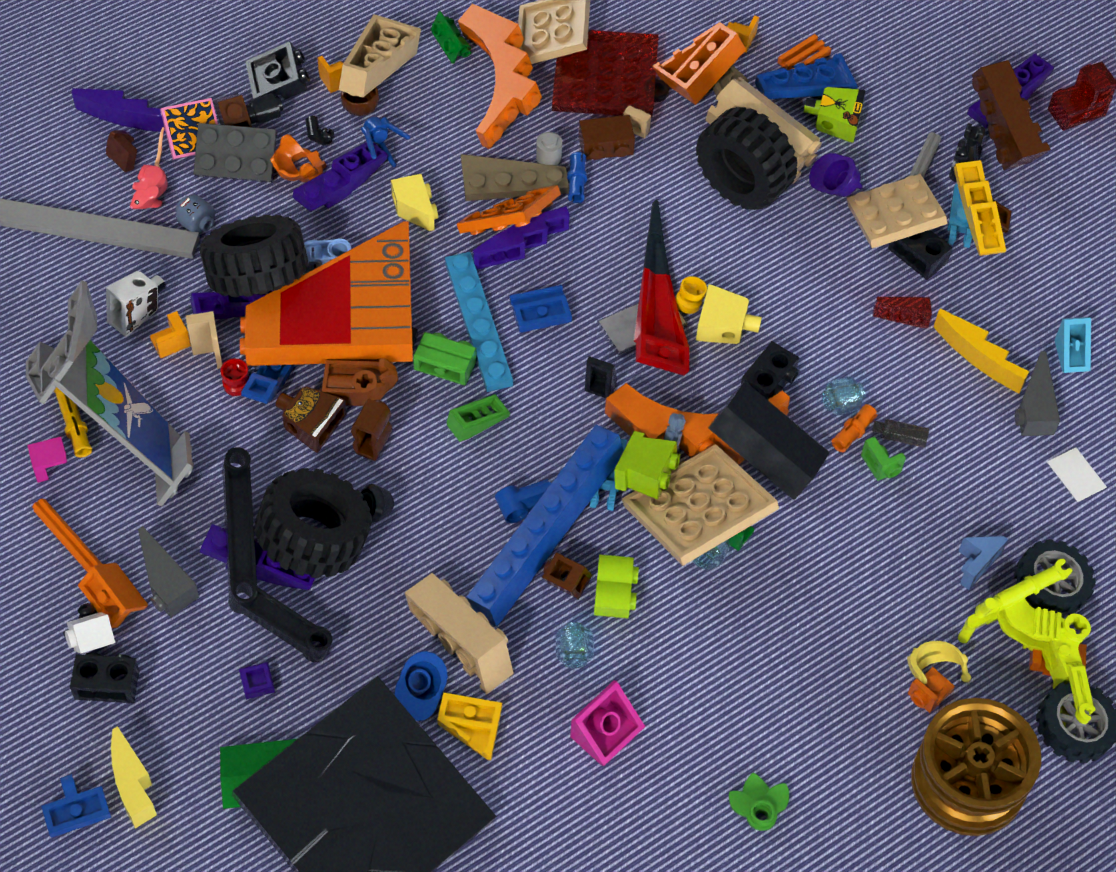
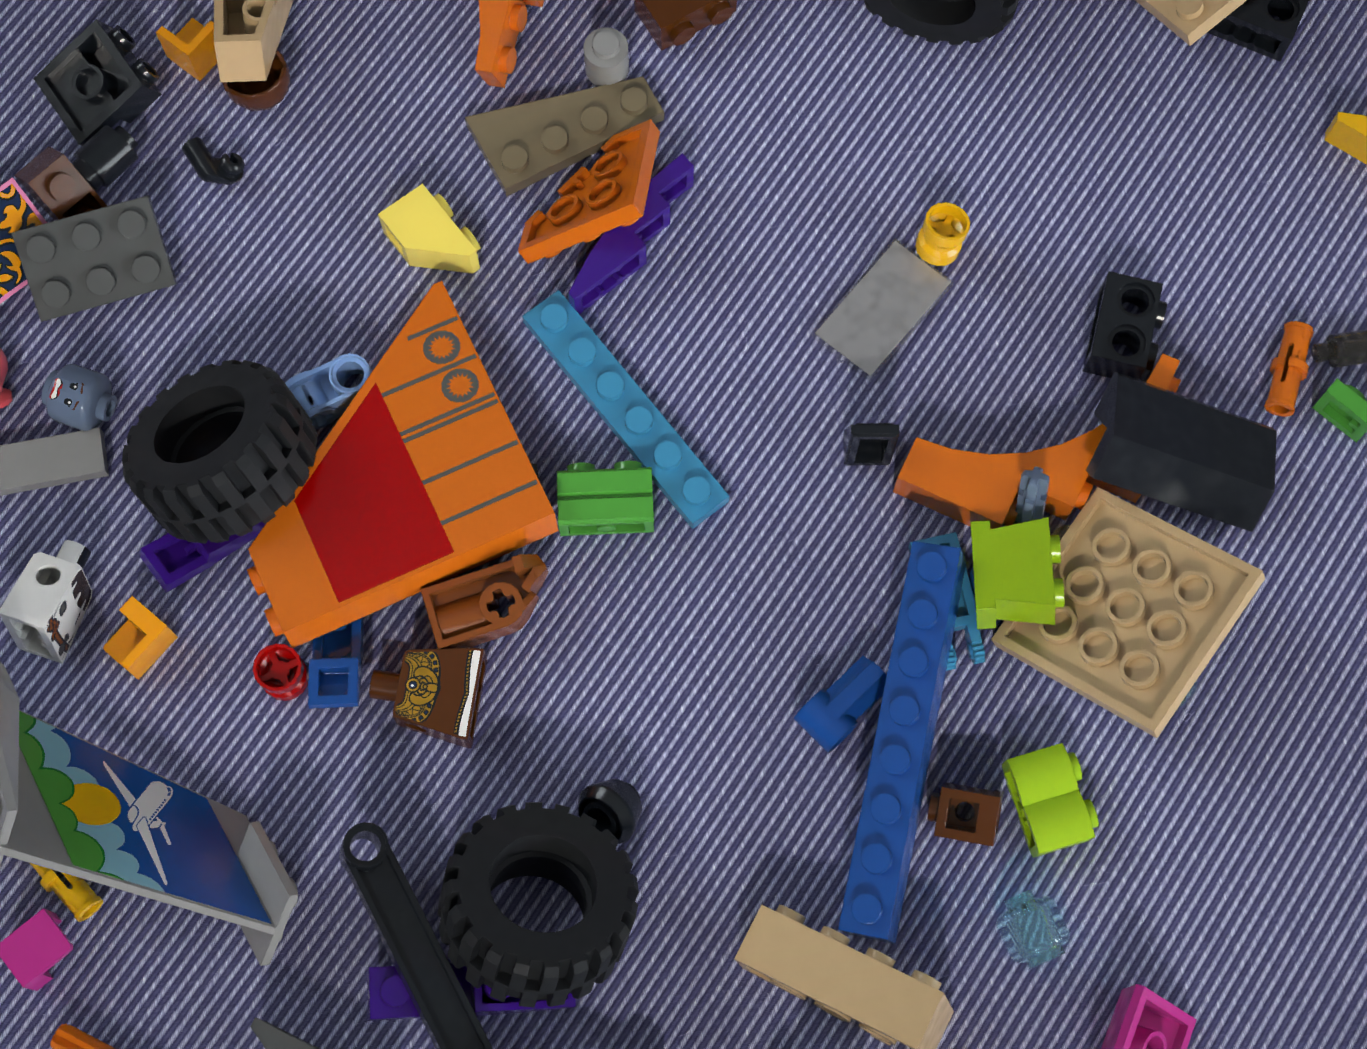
camera: 20 degrees left, 15 degrees up
tan panel [186,311,222,369] -> none
orange helmet [270,134,327,183] -> none
dark purple slope [292,142,388,212] -> none
reddish brown brick [351,399,392,461] -> none
blue plant [361,117,410,167] -> none
bright green slope [447,394,510,442] -> none
blue plate [510,285,572,333] -> none
blue pin [567,152,587,203] -> none
red plate [634,199,689,376] -> none
light yellow torso [696,285,762,344] -> none
clear light blue head [822,376,865,415] -> none
clear red slope [873,297,932,328] -> none

